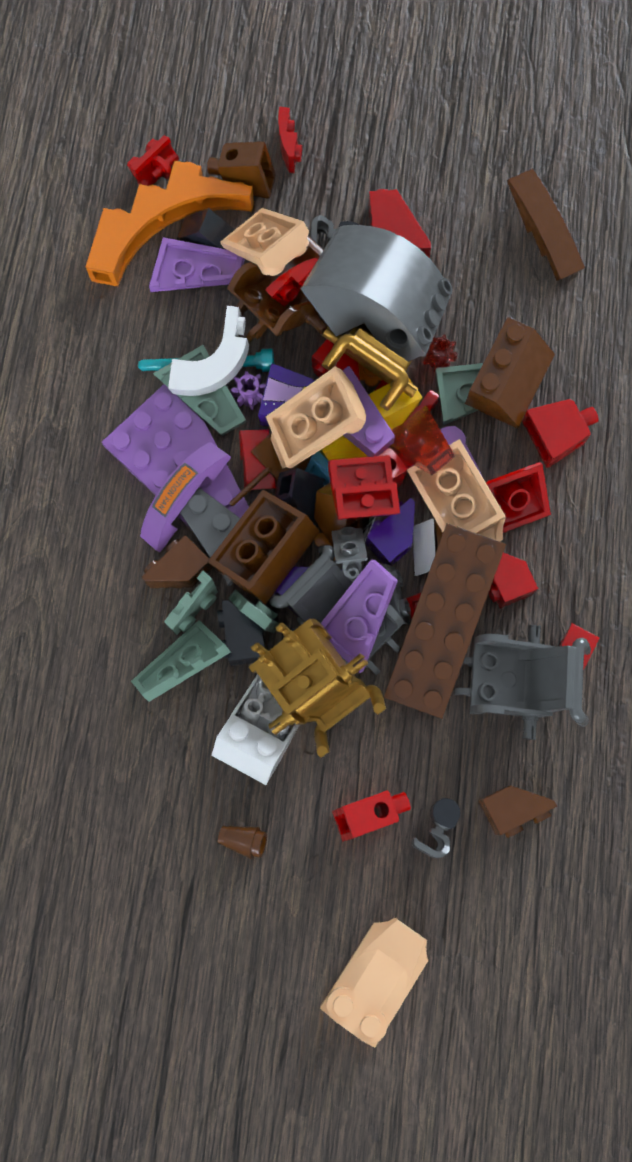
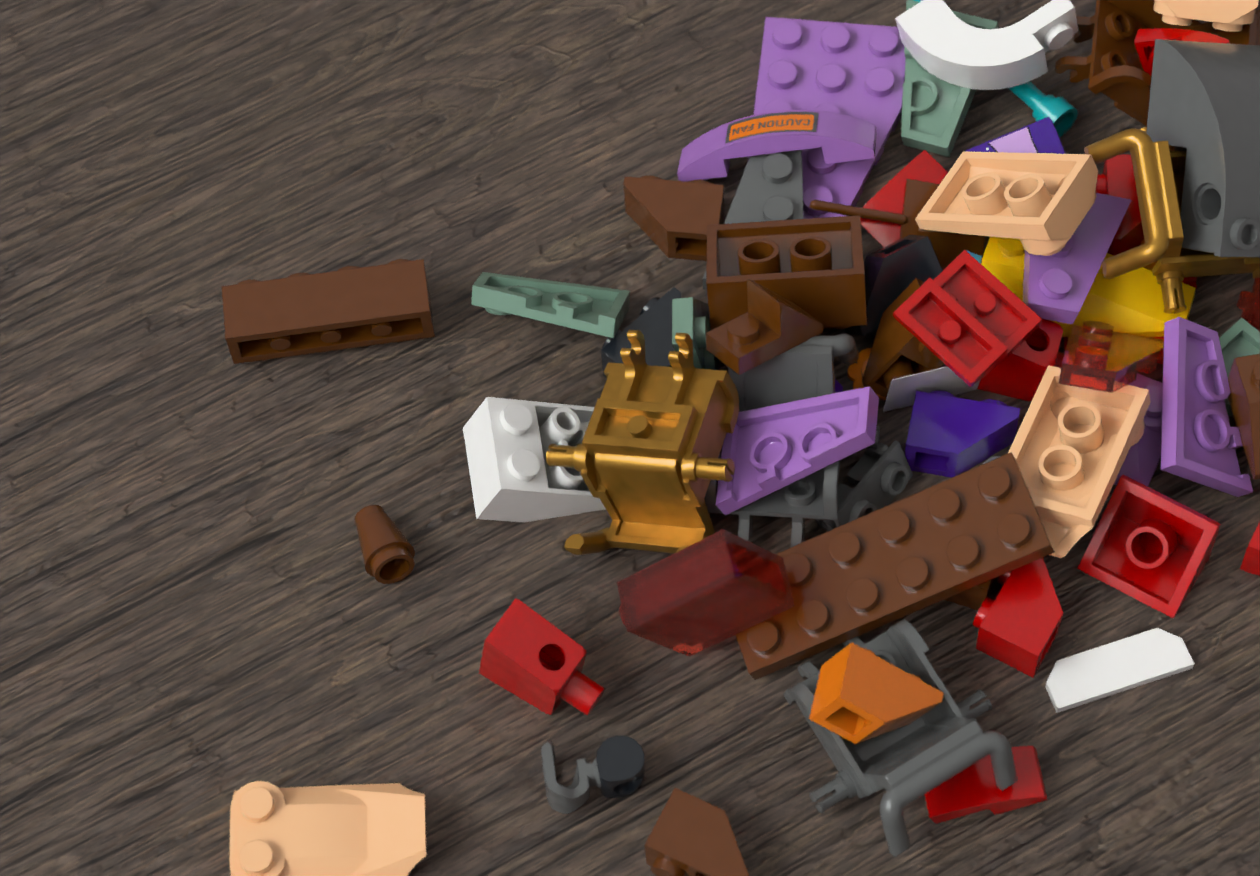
camera: 55 degrees right, 15 degrees down
sand green wing [164,571,218,635] -> none
medium lavender gear [231,371,266,410] -> none
dark grey hinge [331,527,368,579] -> none
none -> reddish brown brick [221,259,435,364]
none -> clear red brick [617,529,795,657]
none -> reddish brown slope [706,279,823,375]
none -> orange slope [809,642,944,744]
none -> white piece [1045,628,1194,713]
none -> medium lavender wing [1161,317,1253,497]

